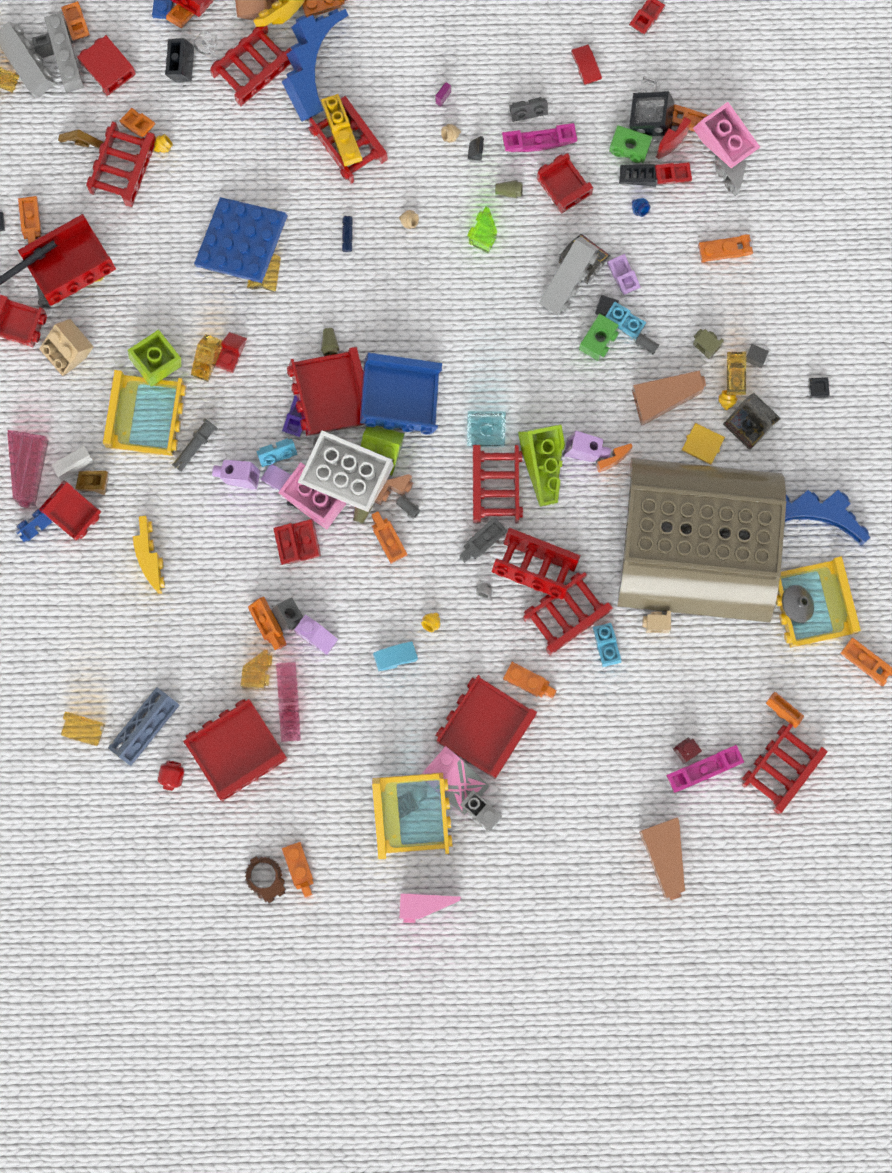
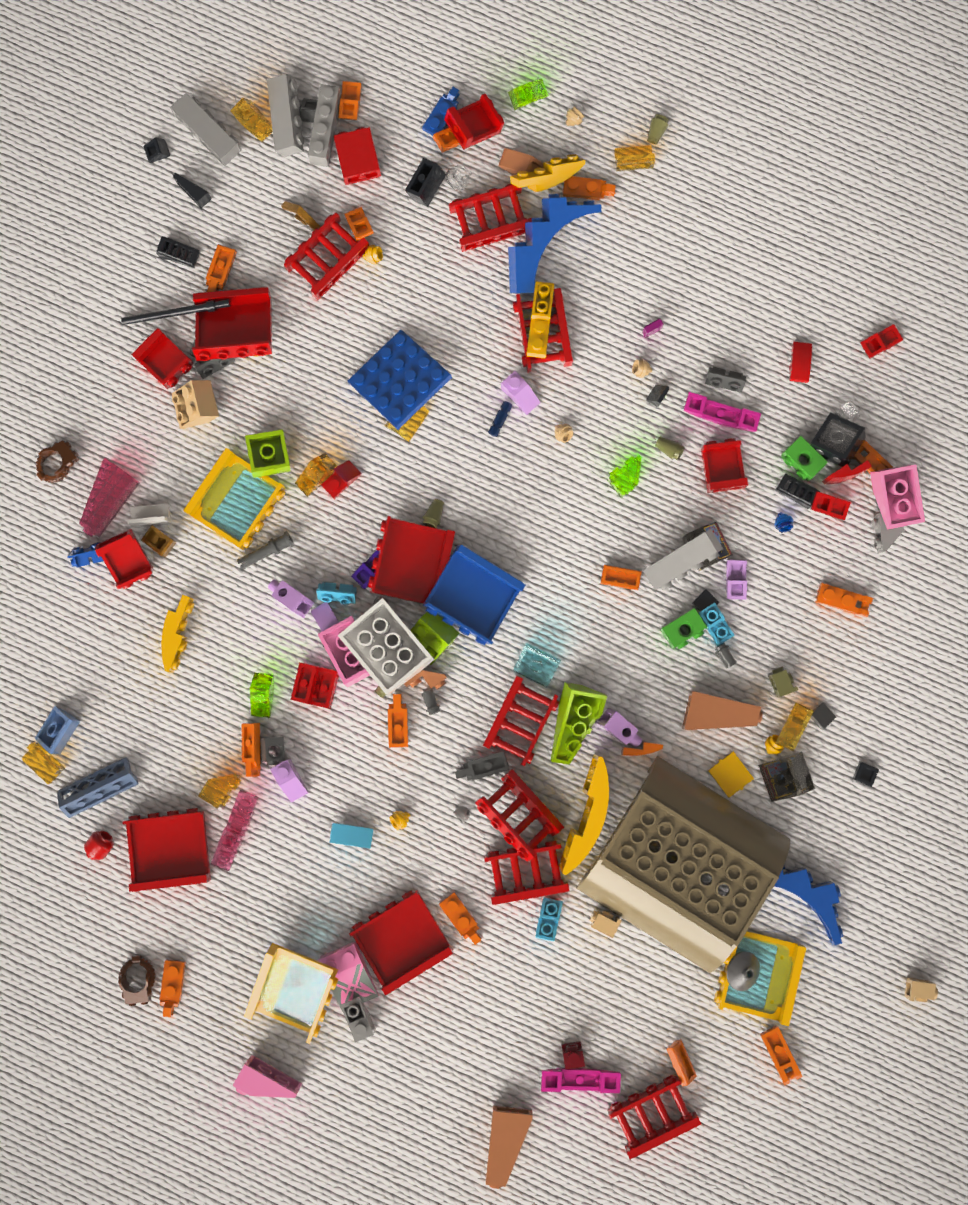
camera: 35 degrees right, 5 degrees up
none -> medium blue slope [35,706,81,754]
none -> dark grey hinge [194,358,235,379]
none -> clear neon green slope [250,672,274,718]
none -> lavender slope [501,371,540,416]
none -> yellow slope [559,754,609,875]
none -> orange plate [600,565,642,591]

